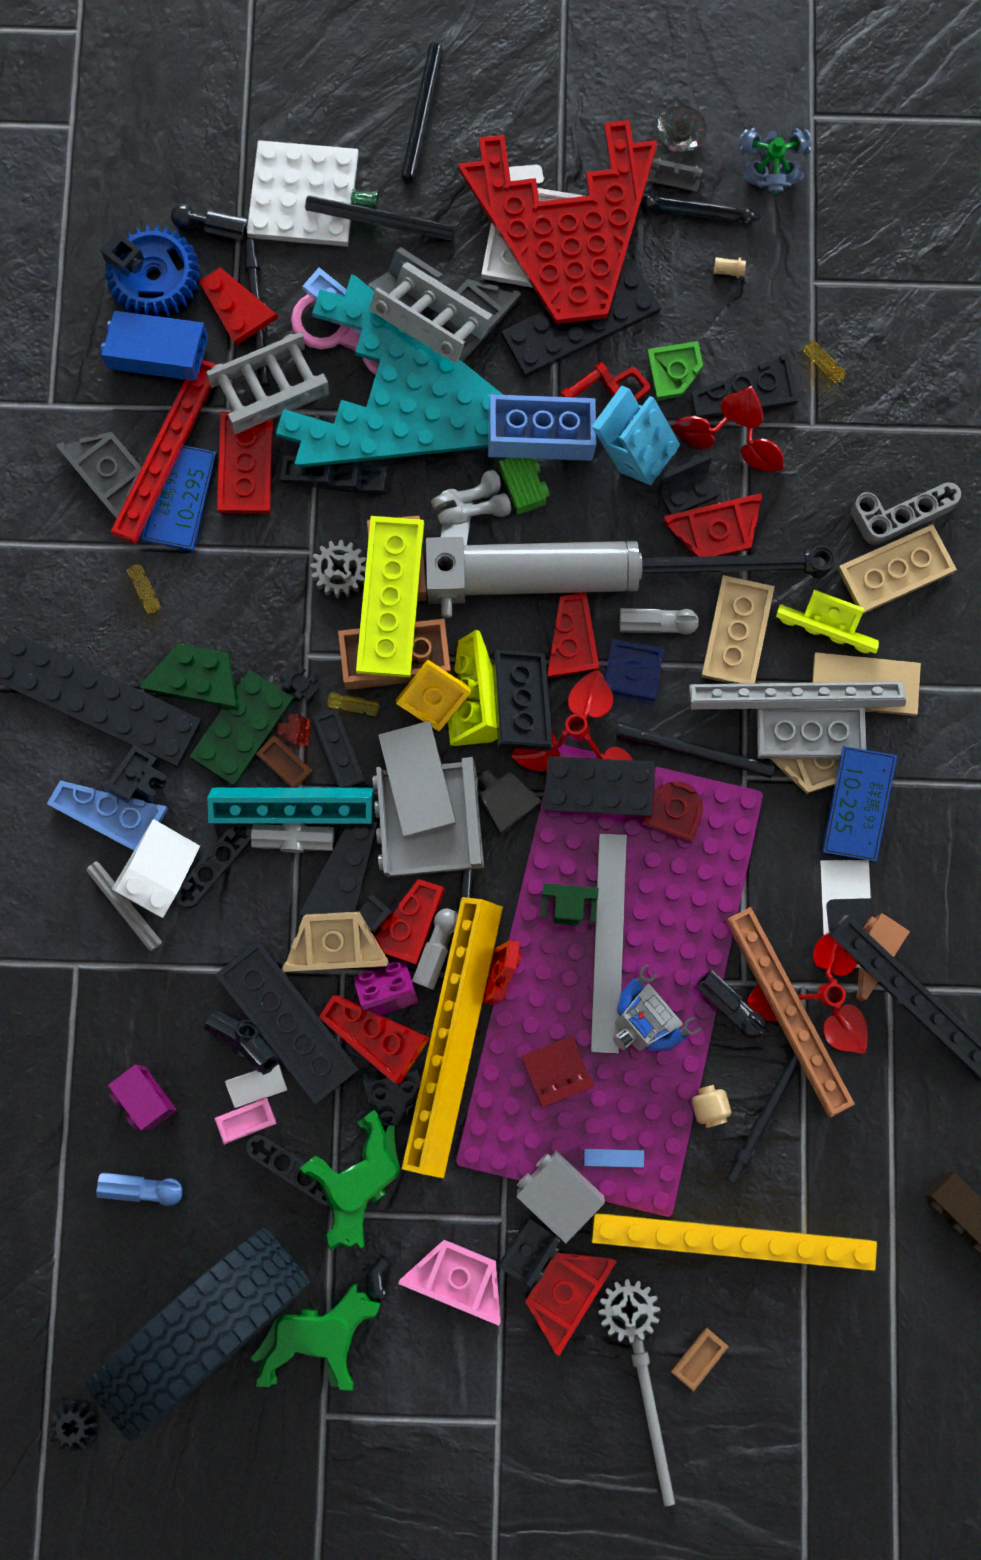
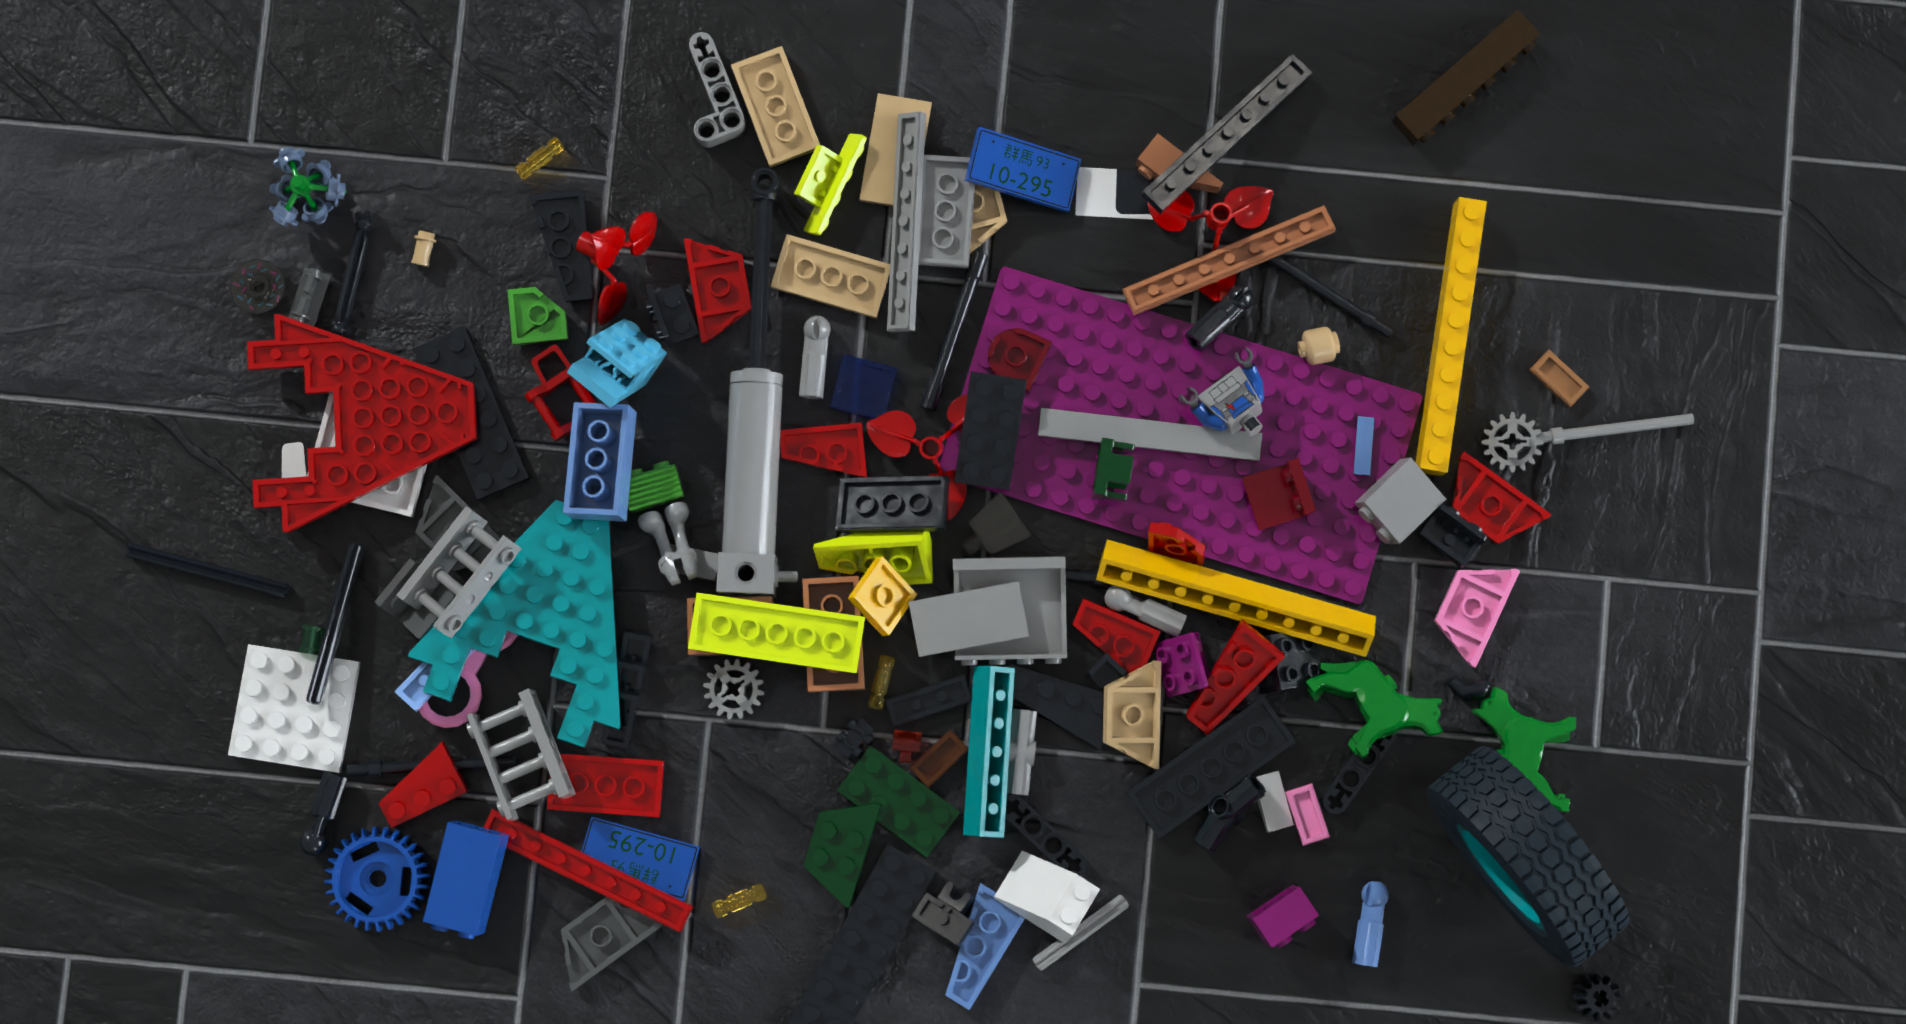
camera: 90 degrees left, 5 degrees up
black brick [100,231,144,277] -> none

